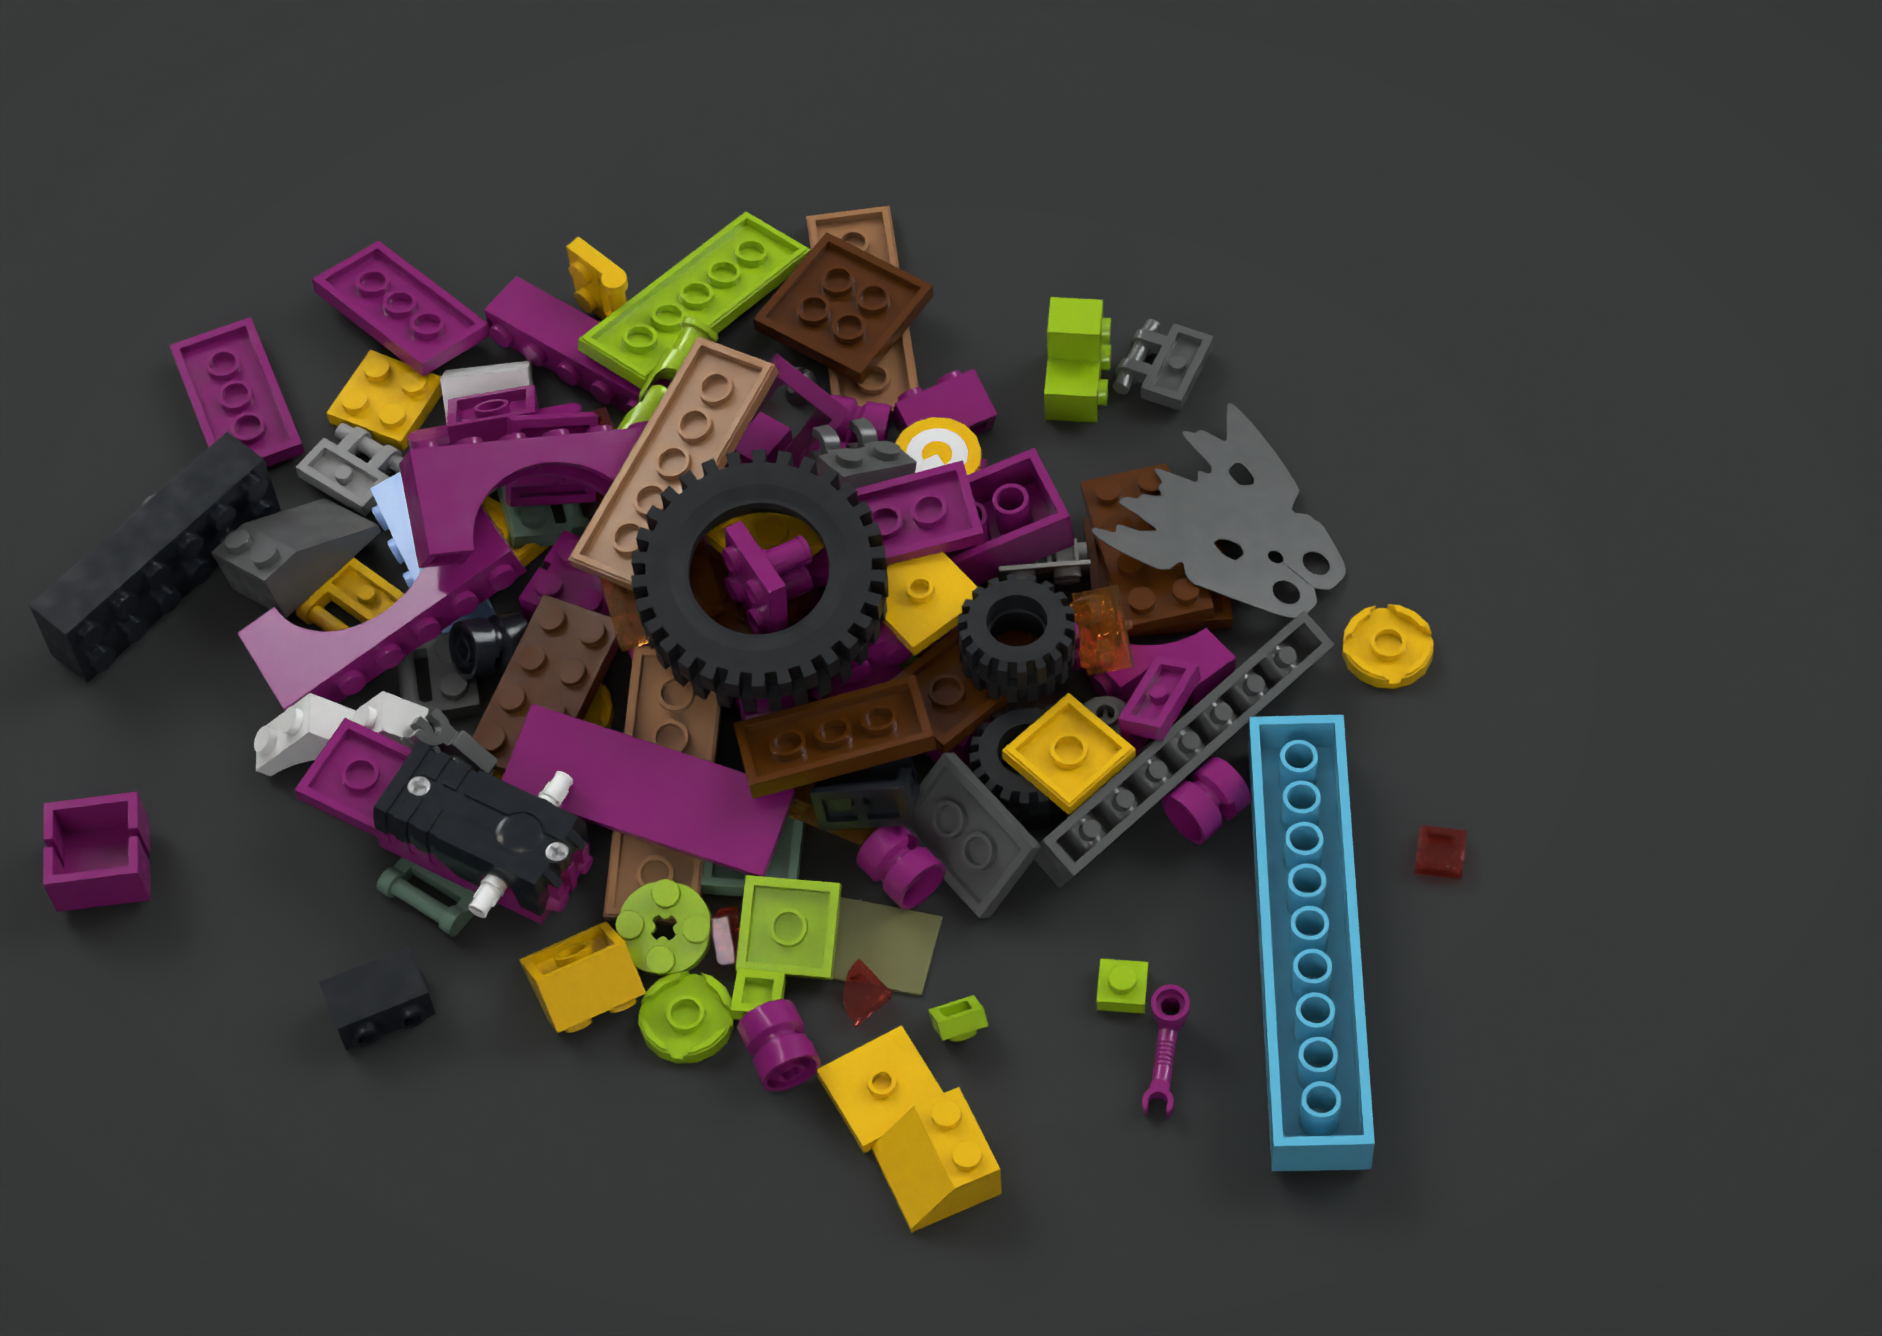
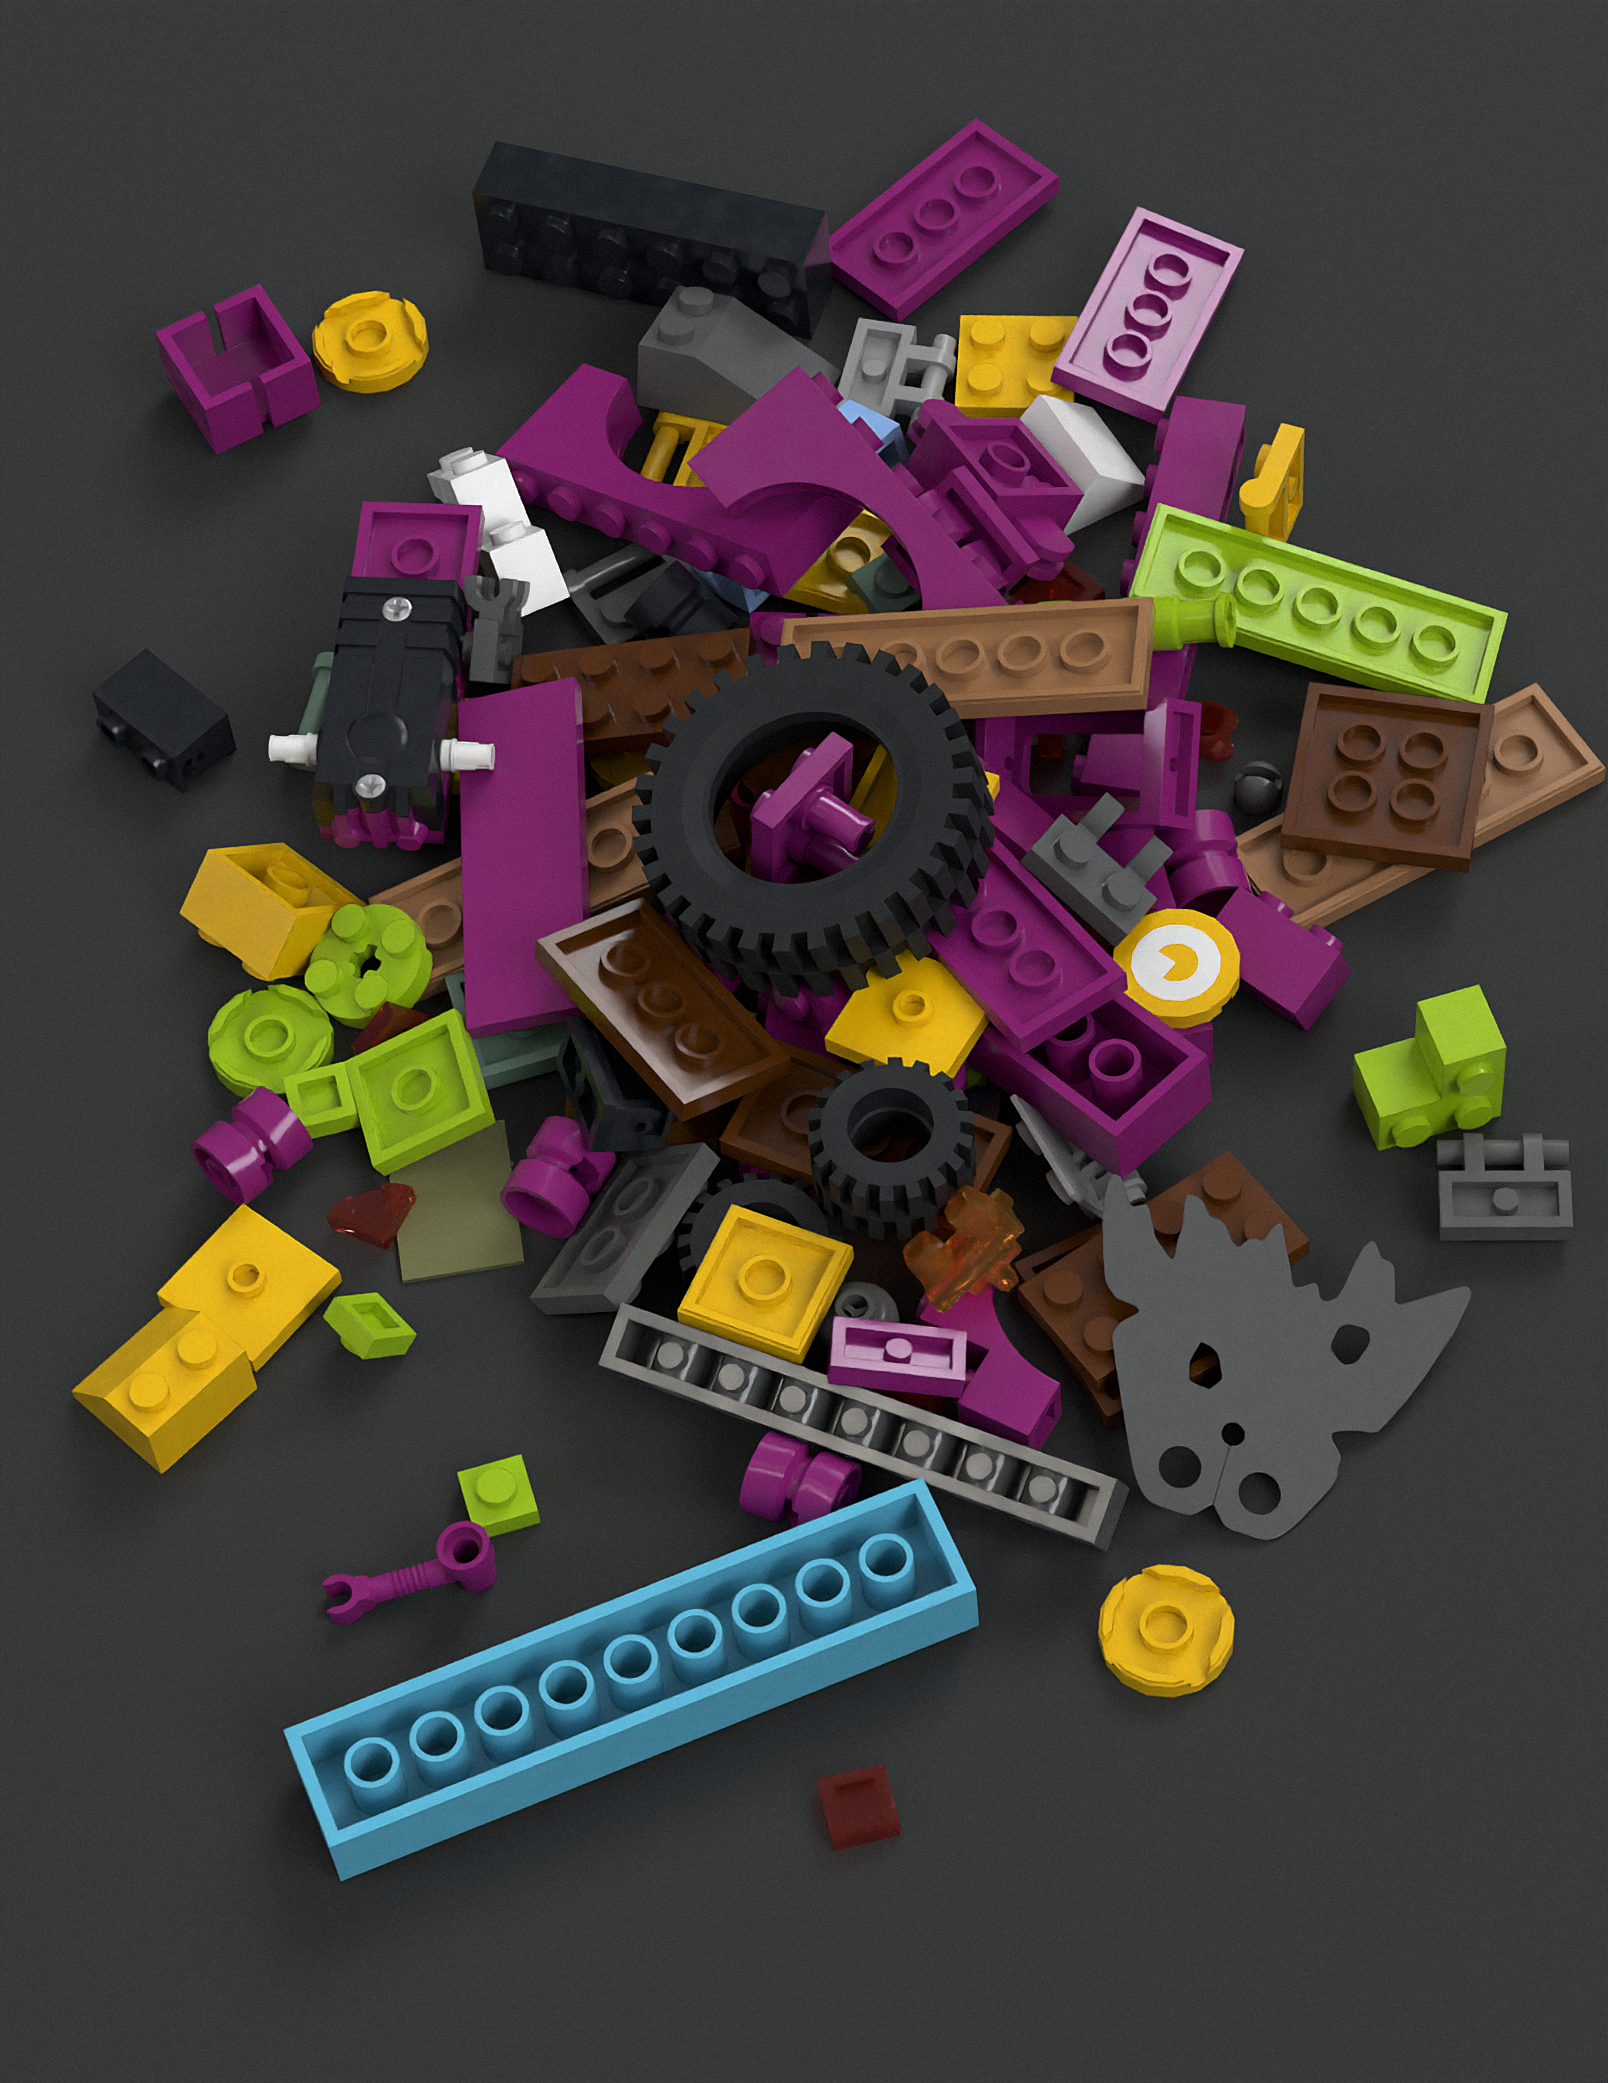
camera: 70 degrees right, 0 degrees up
none -> yellow tile [312,291,429,394]

